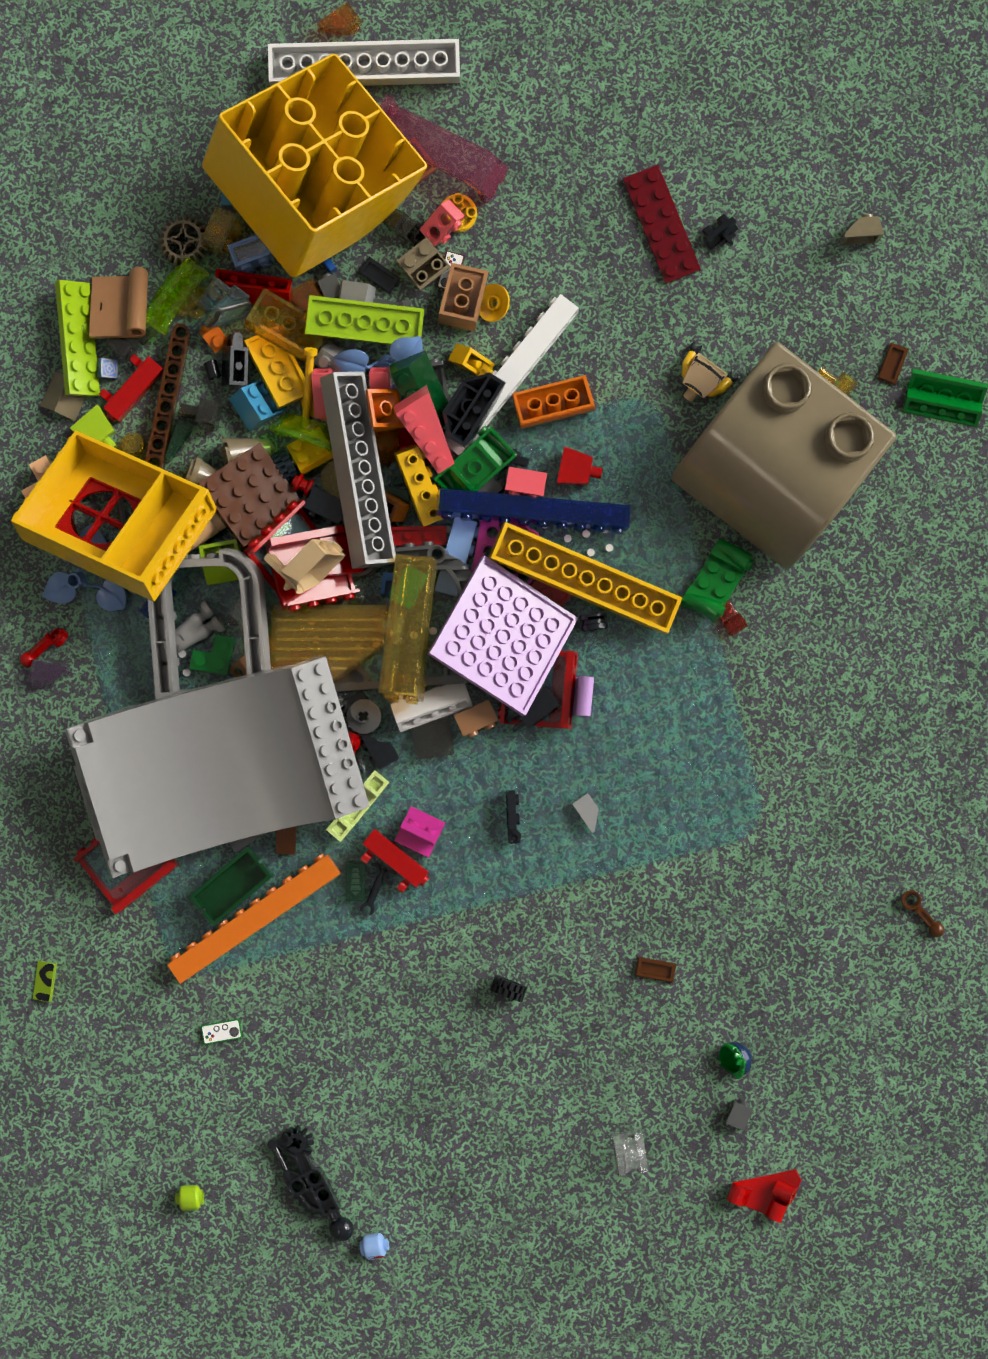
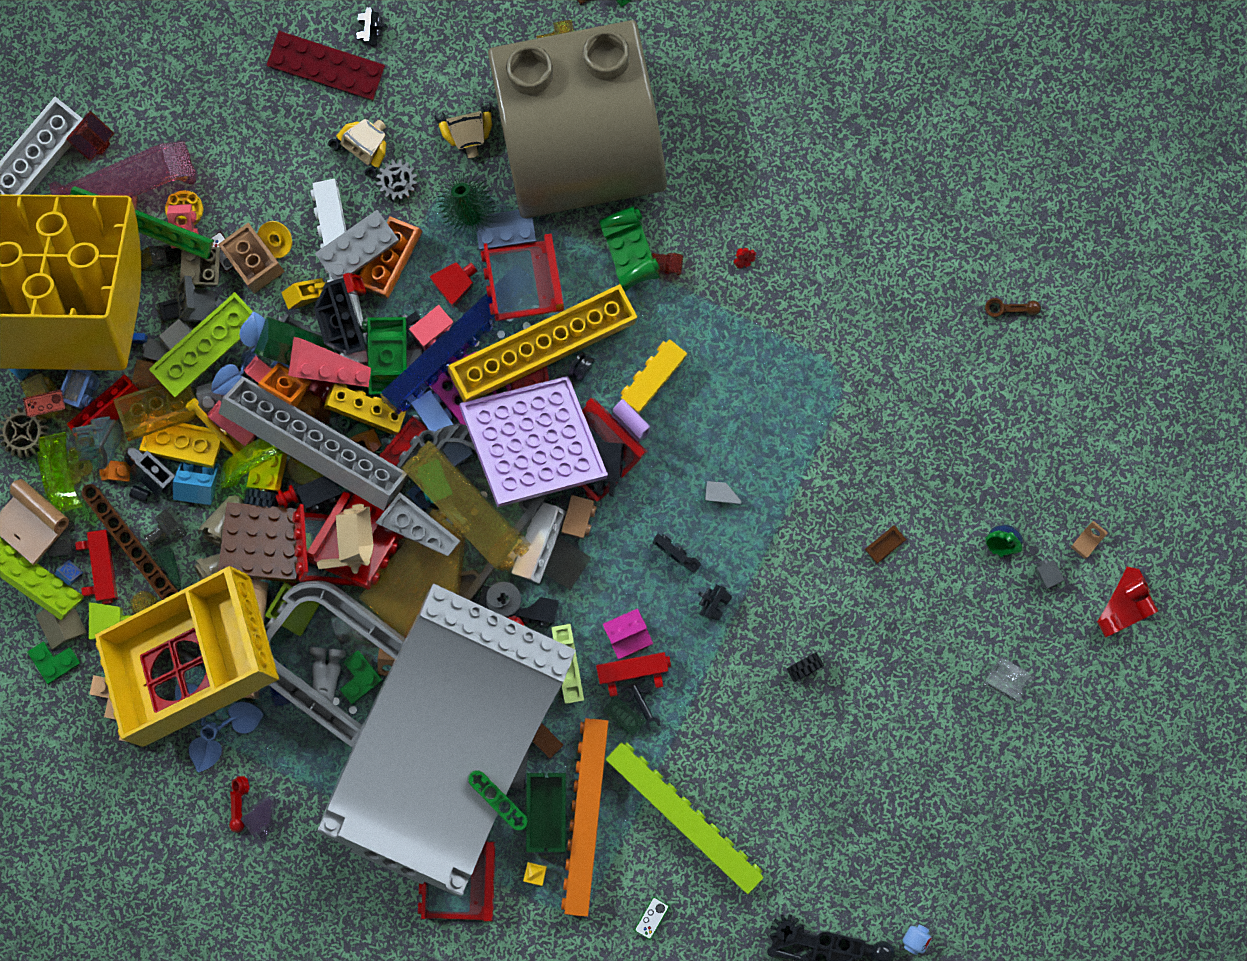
camera: 45 degrees left, 5 degrees down
none -> clear red tile [23,389,66,418]
none -> green plate [27,641,81,684]
none -> piece [66,111,115,161]
none -> green plate [70,186,213,259]
none -> dark grey bracket [177,275,215,323]
none -> light grey plate [315,210,400,280]
none -> tan torso [328,119,386,179]
none -> red tile [343,273,367,296]
none -> light grey wing [376,492,461,556]
none -> light grey gear [377,160,418,201]
none -> dark green piece [433,169,497,238]
none -> green beam [468,770,527,830]
none -> sand blue slope [476,210,536,254]
none -> clear light blue panel [480,234,564,321]
none -> yellow tile [523,862,547,886]
none -> lime brick [605,742,764,894]
none -> yellow brick [620,339,687,414]
none -> black hips [698,584,732,621]
none -> red plant [733,248,756,269]
none -> medium nougat bracket [1071,521,1108,559]

